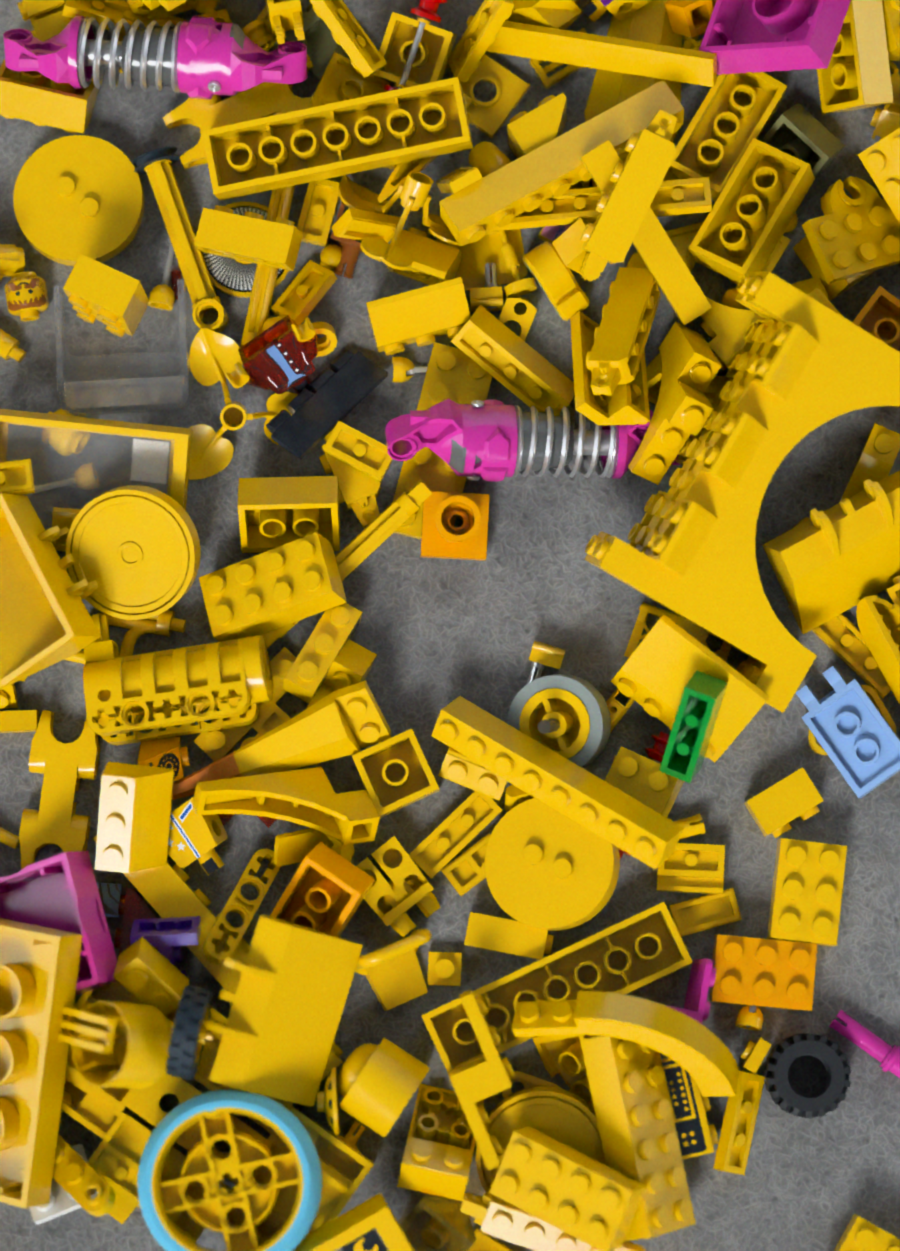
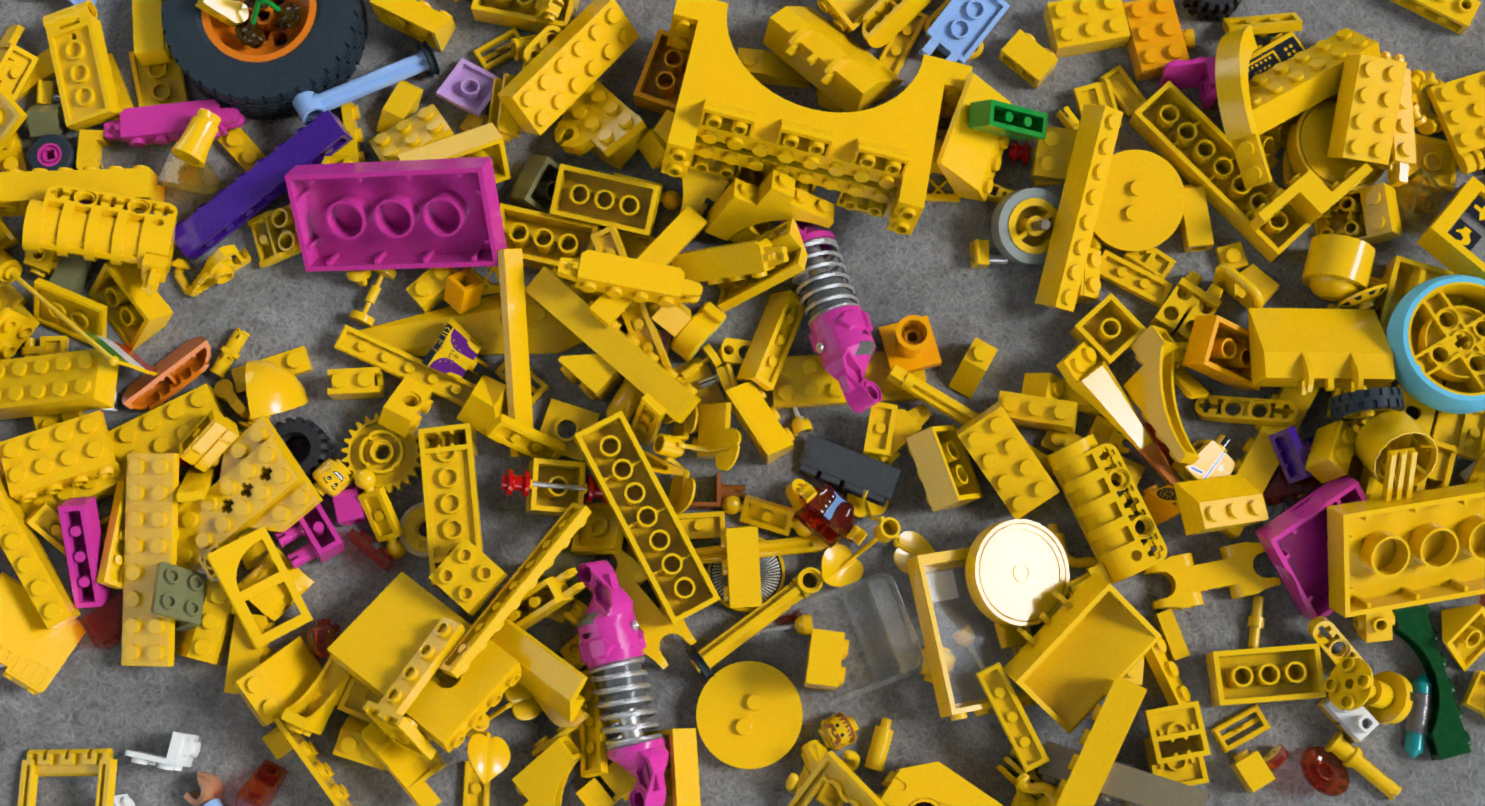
camera: 110 degrees left, 5 degrees down
yellow tile [331,208,401,243] -> none
yellow plate [740,1038,772,1074] -> none
none -> yellow slope [948,337,998,399]

